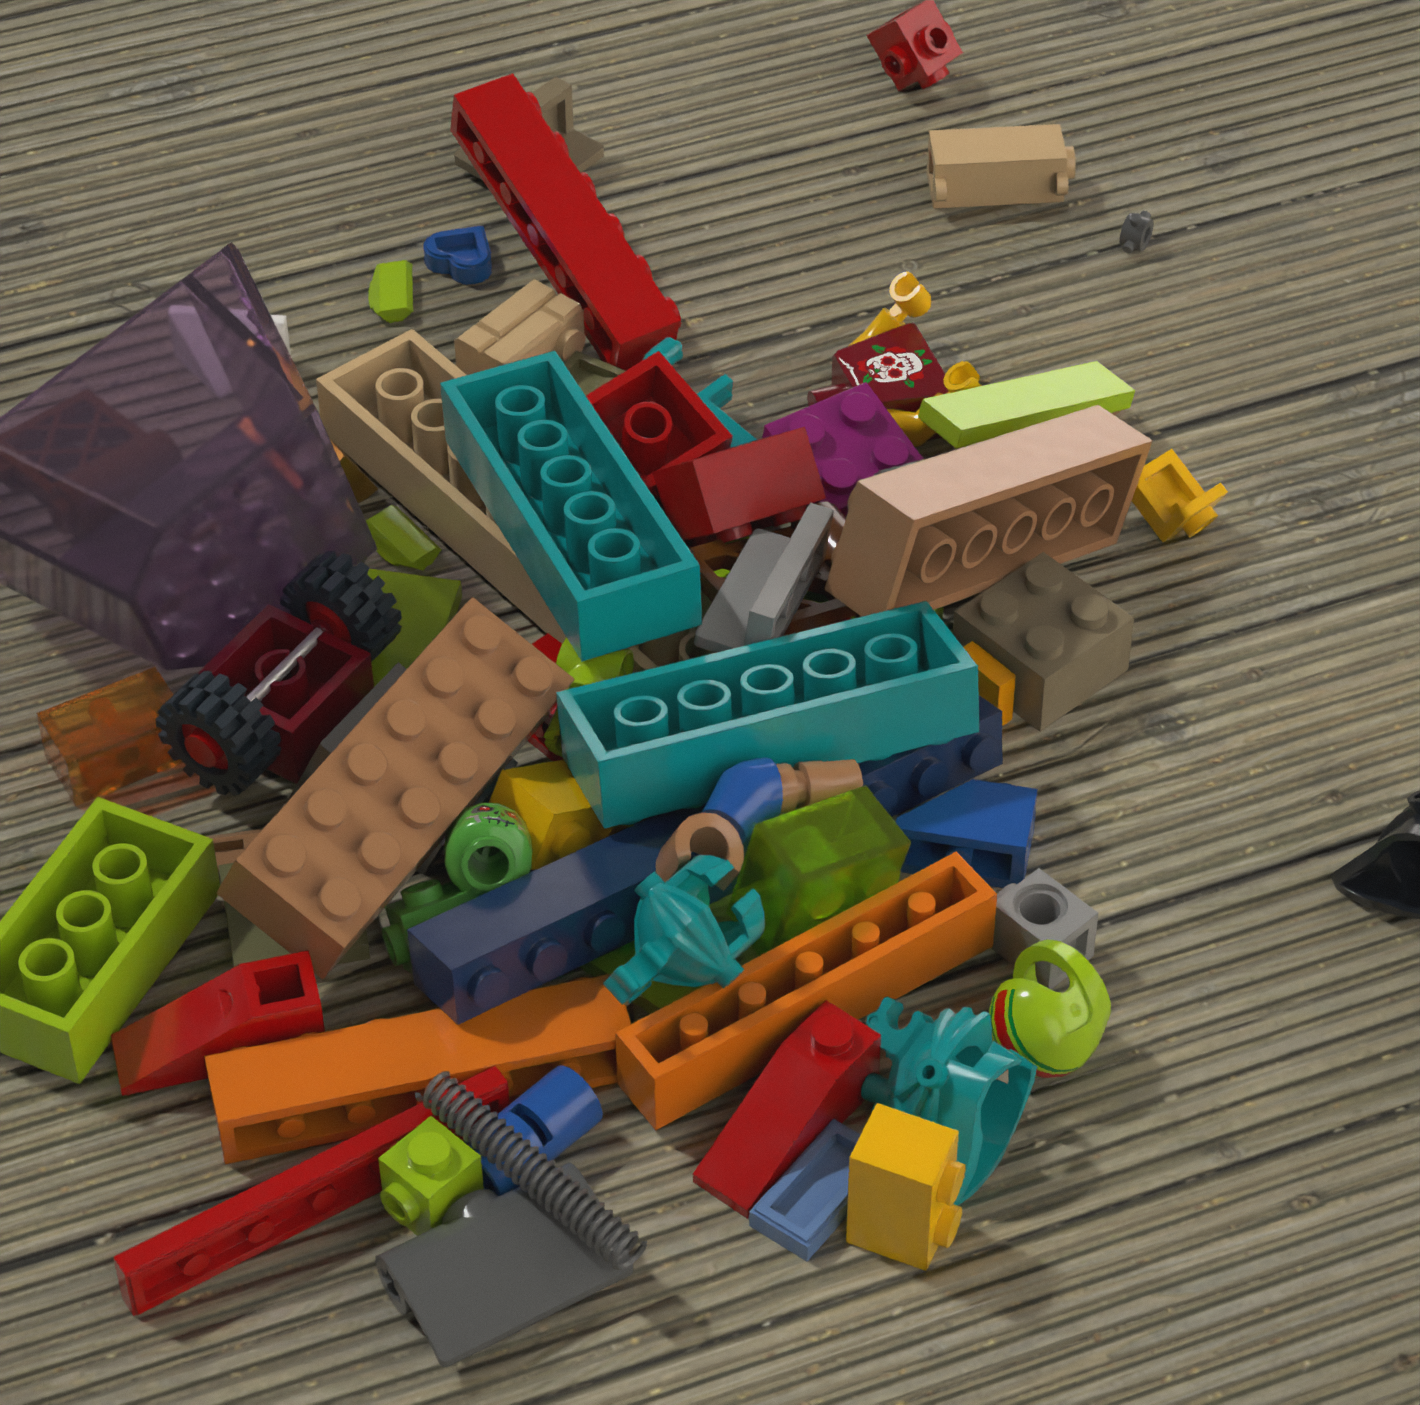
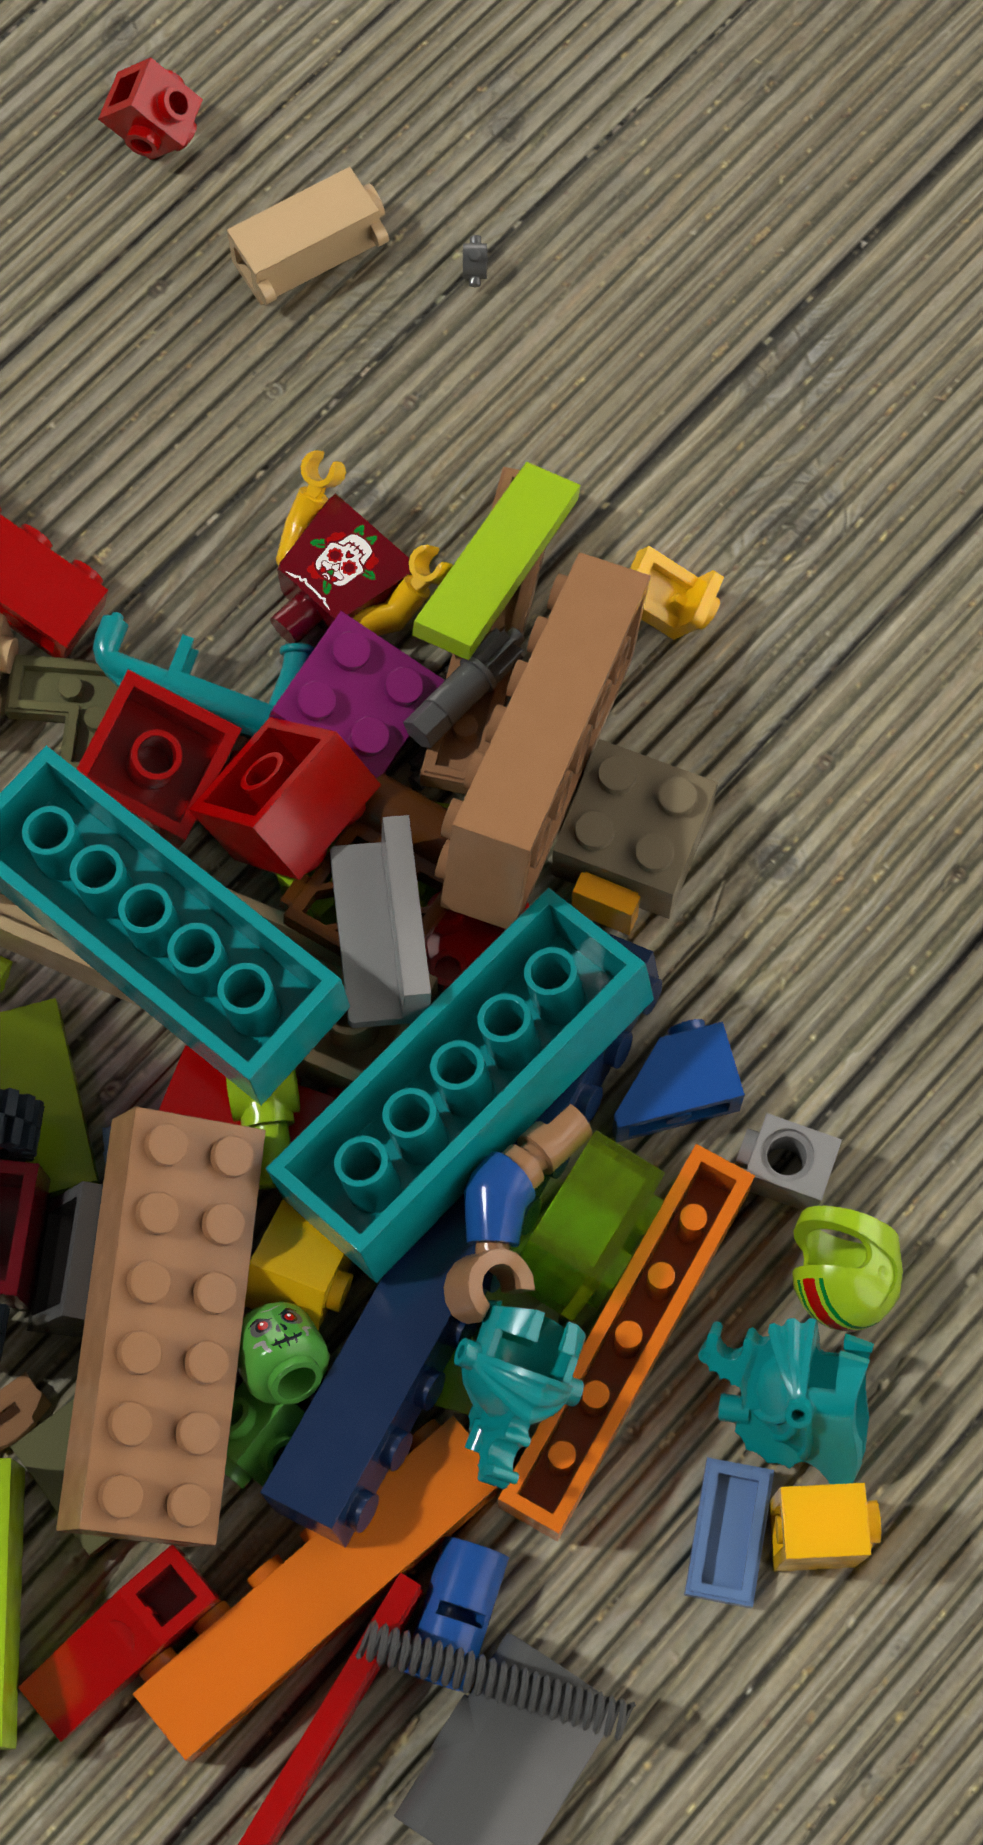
camera: 25 degrees left, 25 degrees up
lime brick [378,1116,484,1236] -> none
red slope [693,1000,881,1219] -> none

